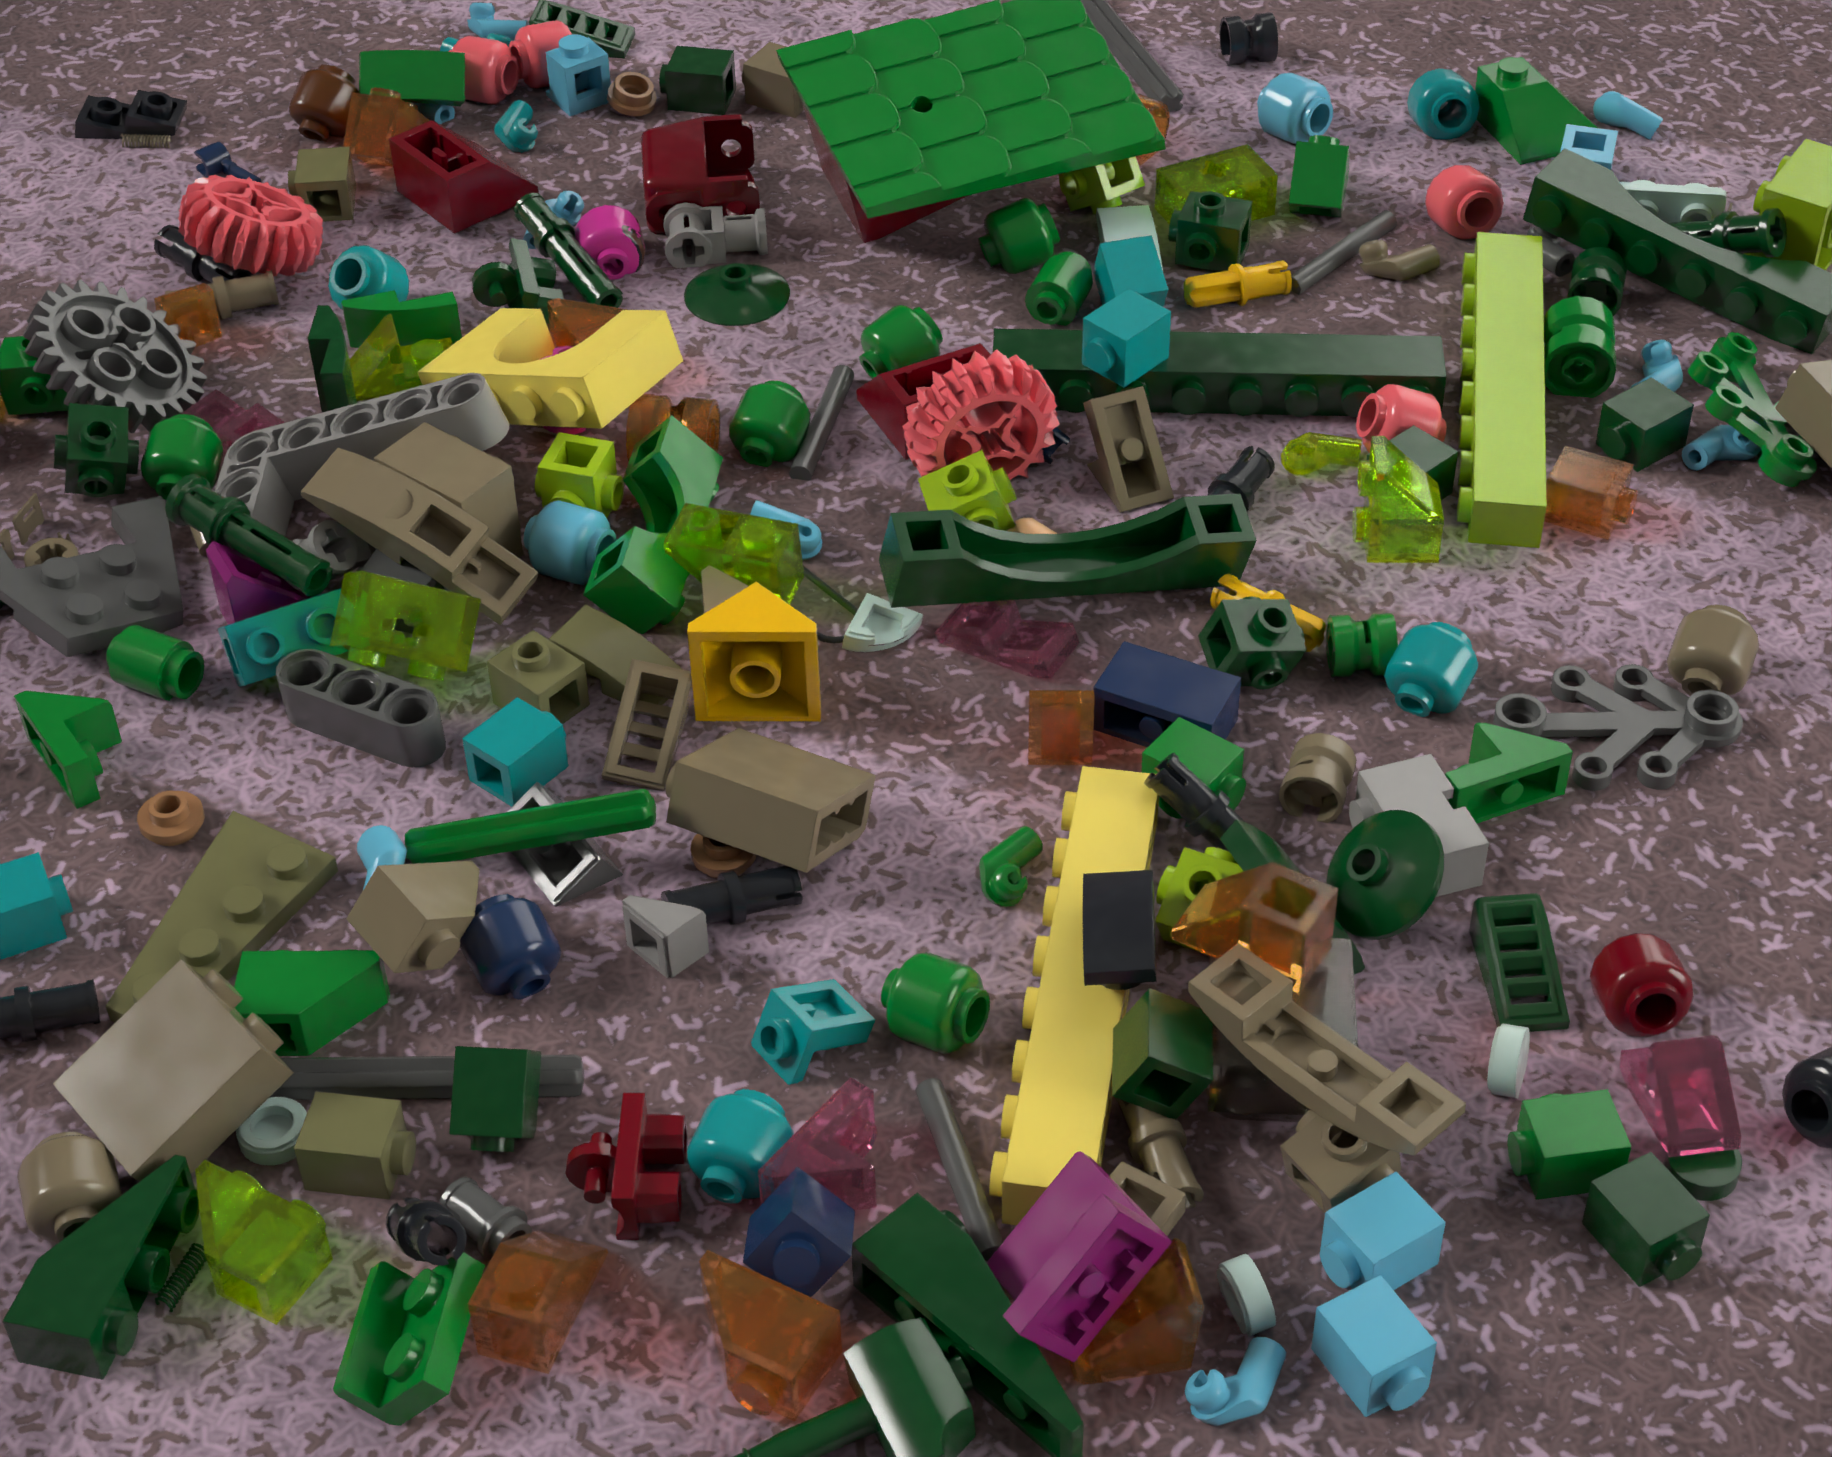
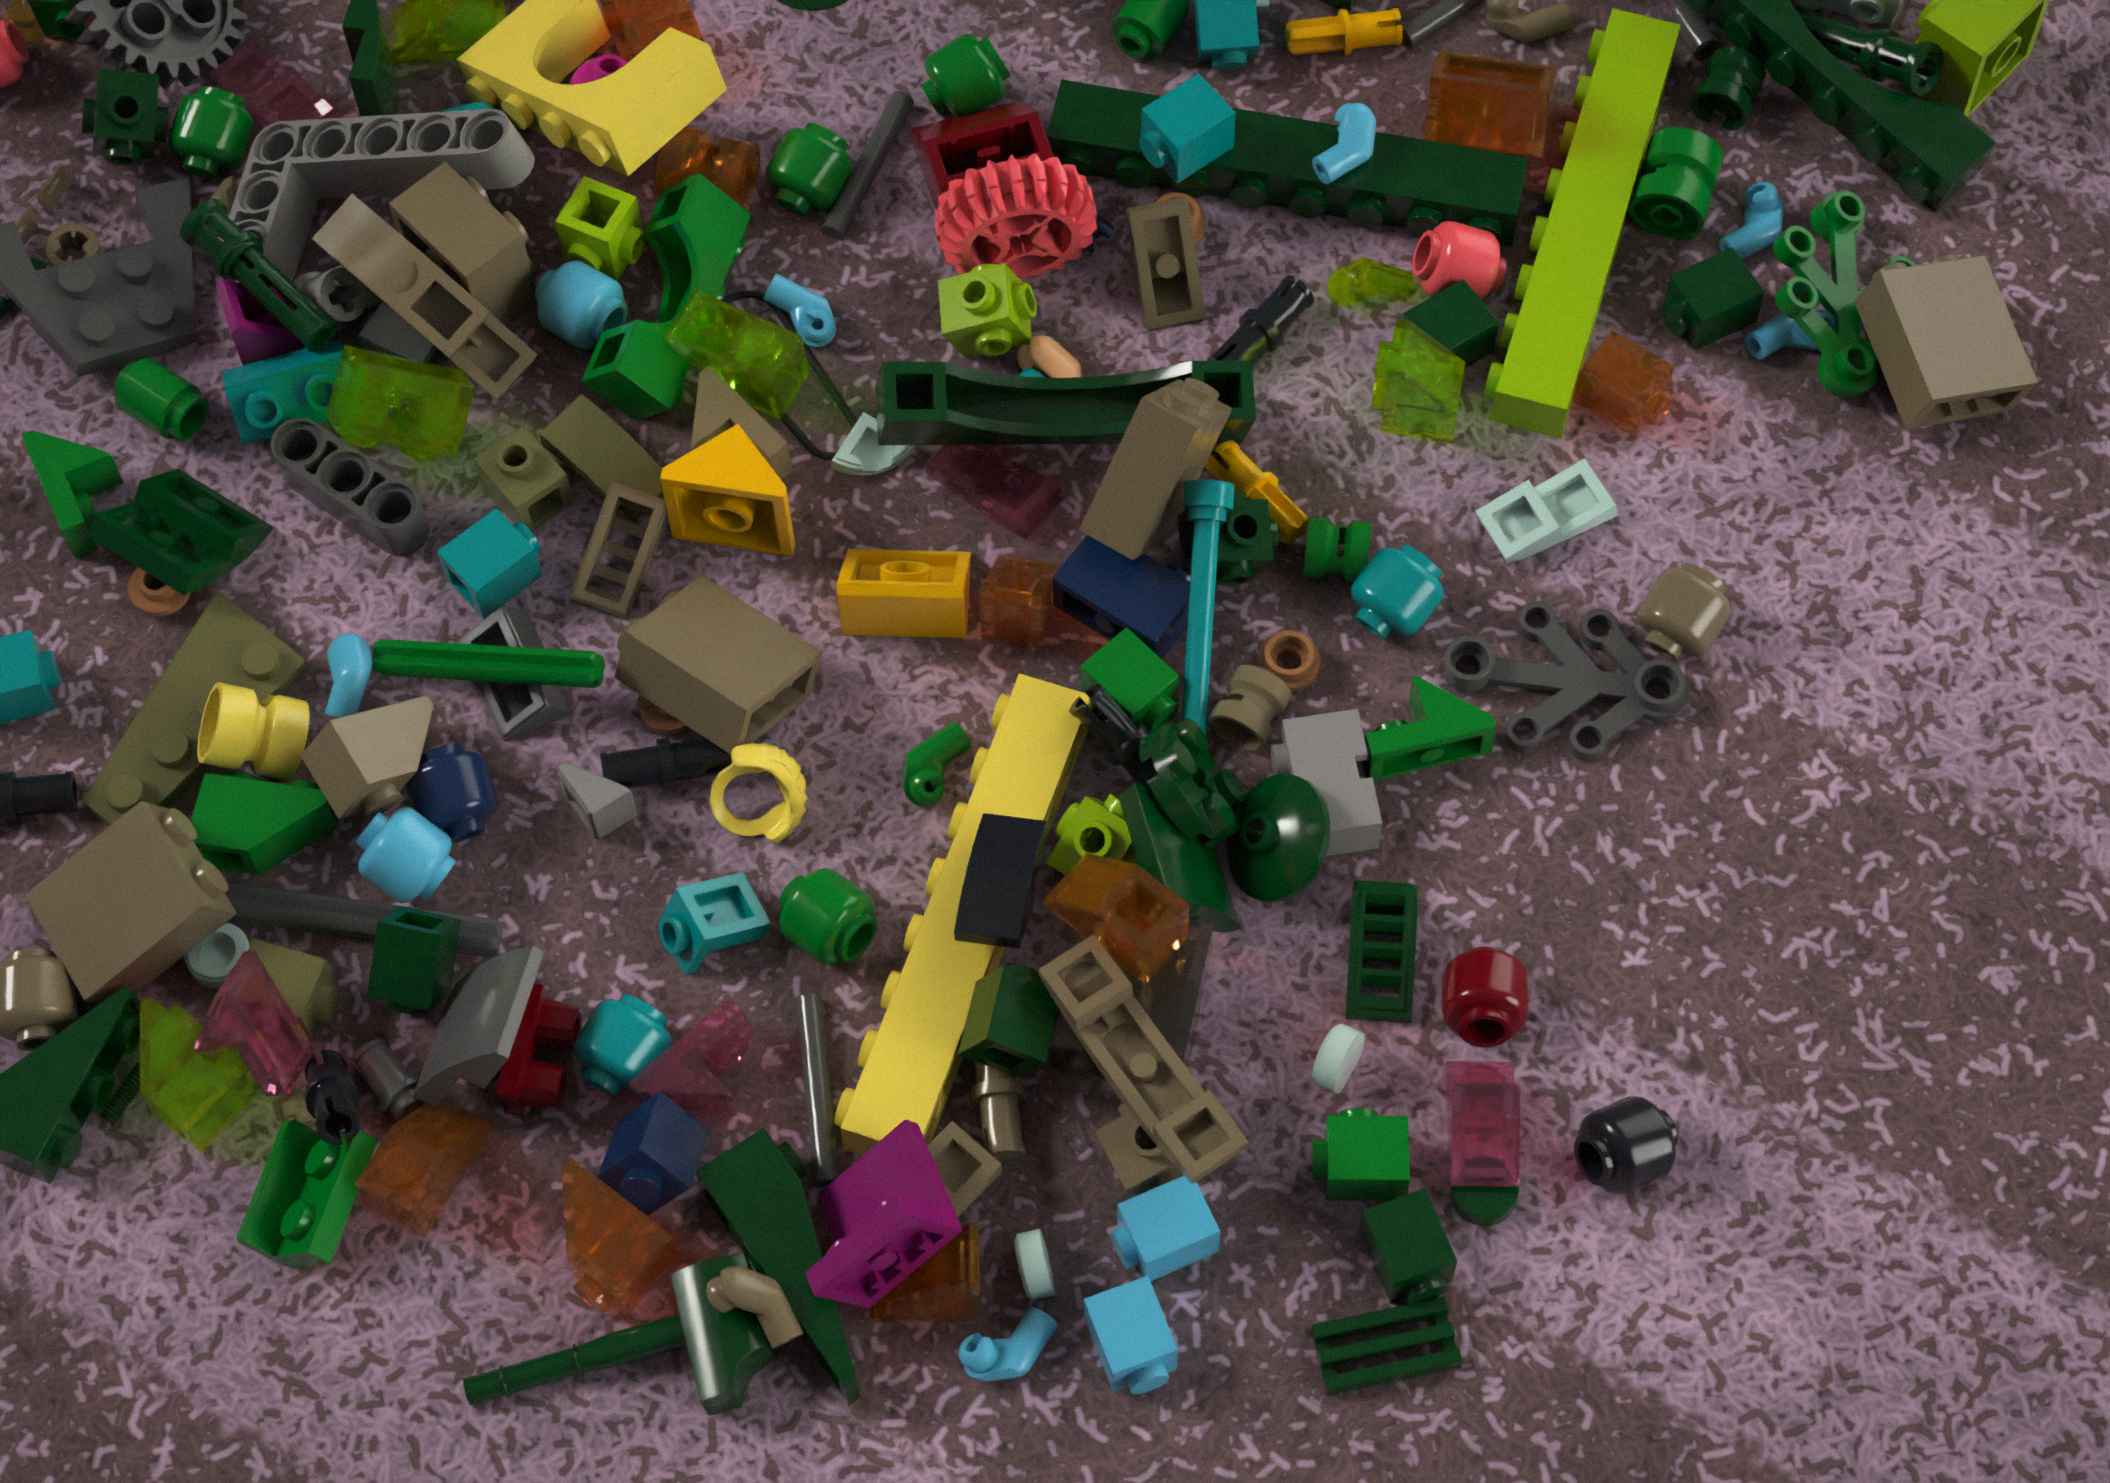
camera: 10 degrees right, 20 degrees up
none -> dark green slope [88,469,273,596]
none -> clear pink slope [193,950,315,1097]
none -> light yellow wheel [197,682,310,781]
none -> medium azure head [355,807,456,903]
none -> dark grey slope [413,946,545,1107]
none -> dark tan arm [706,1265,804,1349]
none -> light yellow piece [709,743,808,844]
none -> yellow slope [836,549,971,638]
none -> dark tan brick [1079,378,1233,560]
none -> dark green plate [1139,718,1246,847]
none -> teal piece [1181,480,1235,736]
none -> medium nougat plate [1257,630,1321,692]
none -> dark green tile [1311,1296,1462,1396]
none -> medium azure arm [1312,103,1376,184]
none -> clear orange slope [1424,51,1558,158]
none -> light aqua slope [1475,458,1619,564]

